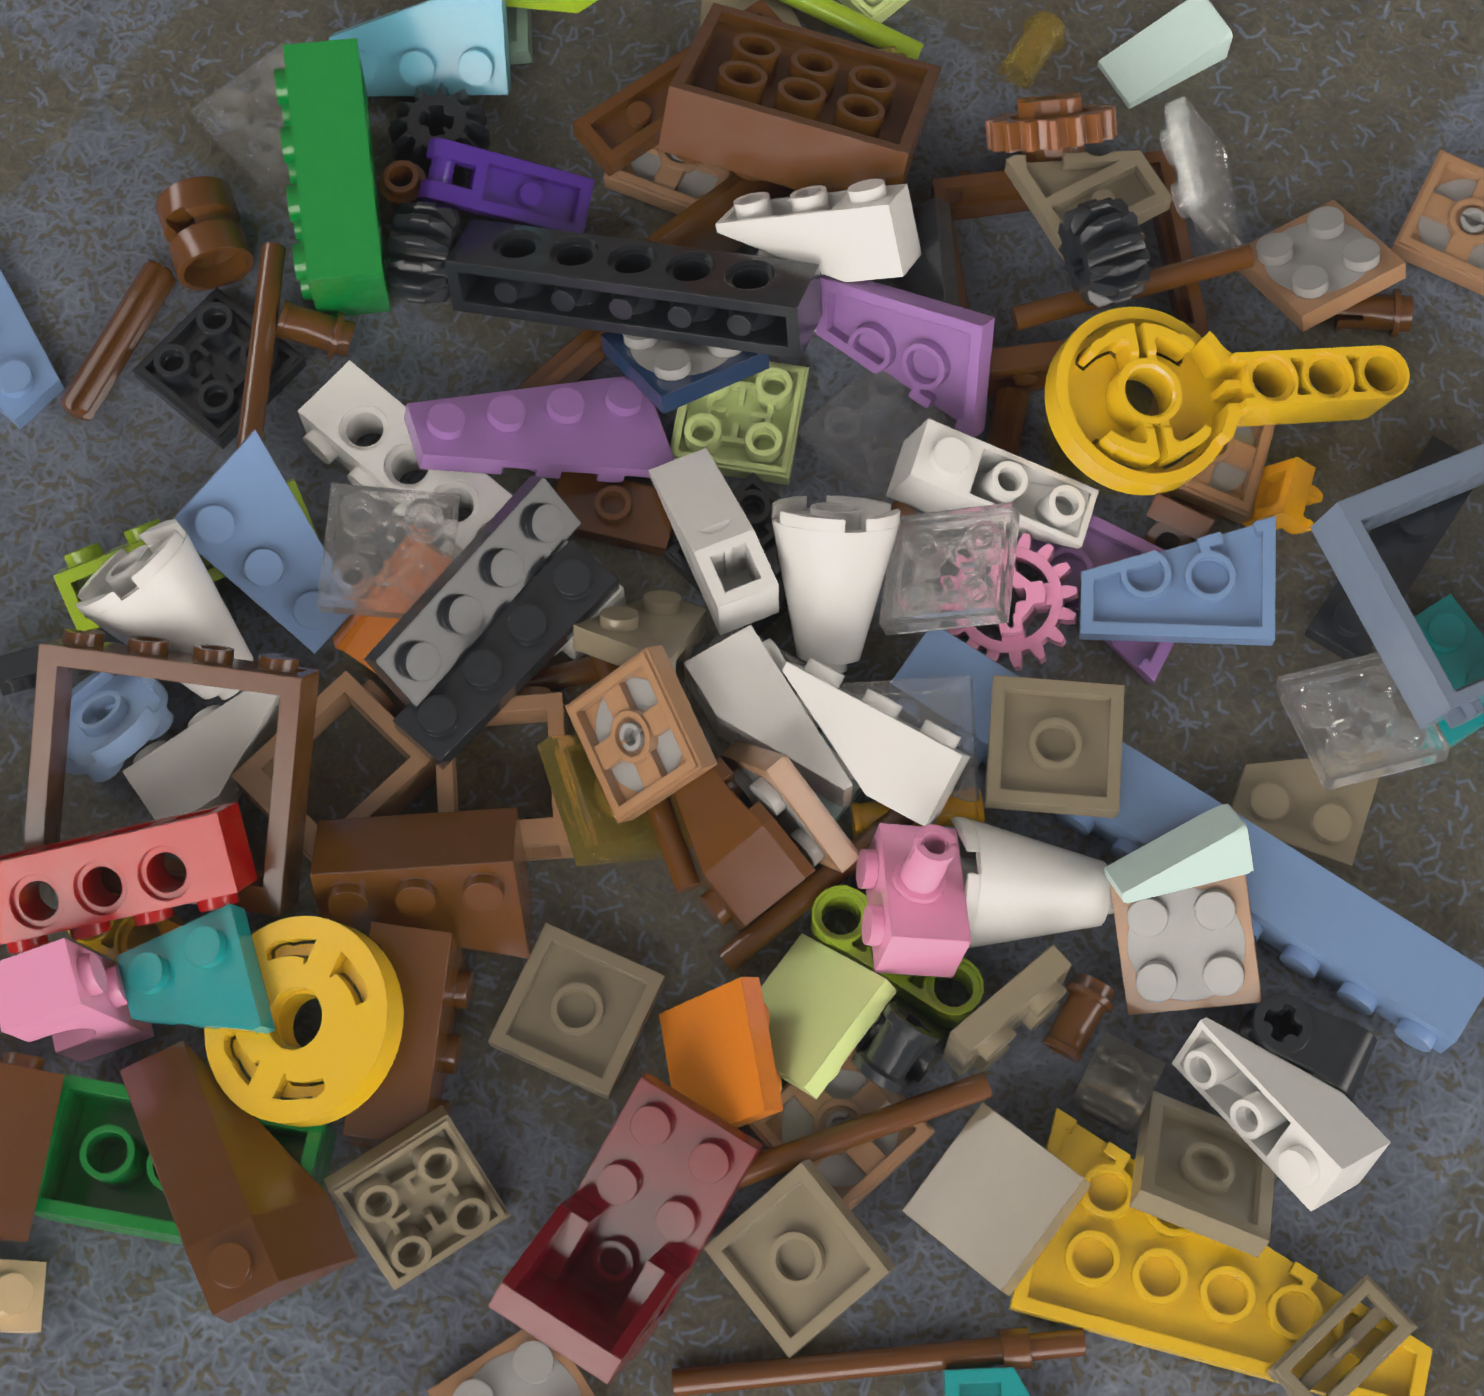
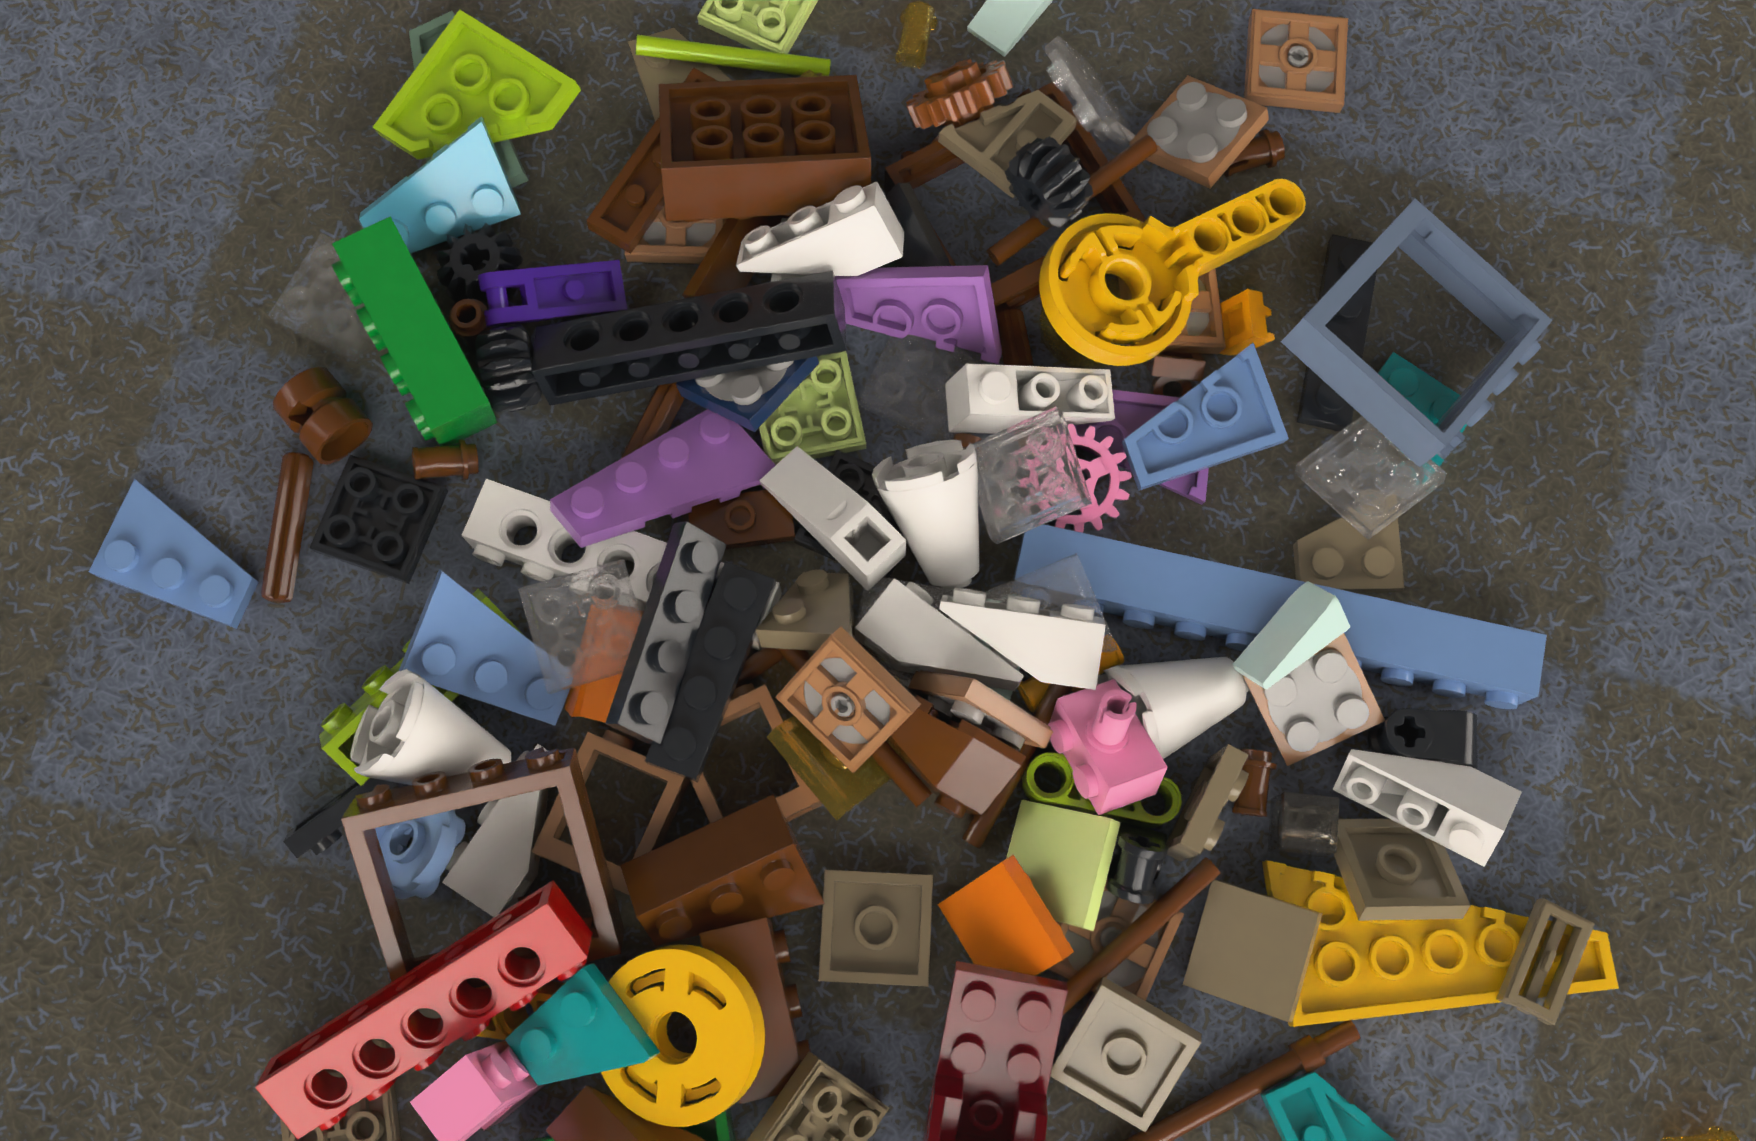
camera: 25 degrees left, 5 degrees up
reddish brown bar [236,242,286,449] -> none
dark tan plate [984,675,1125,818] -> none

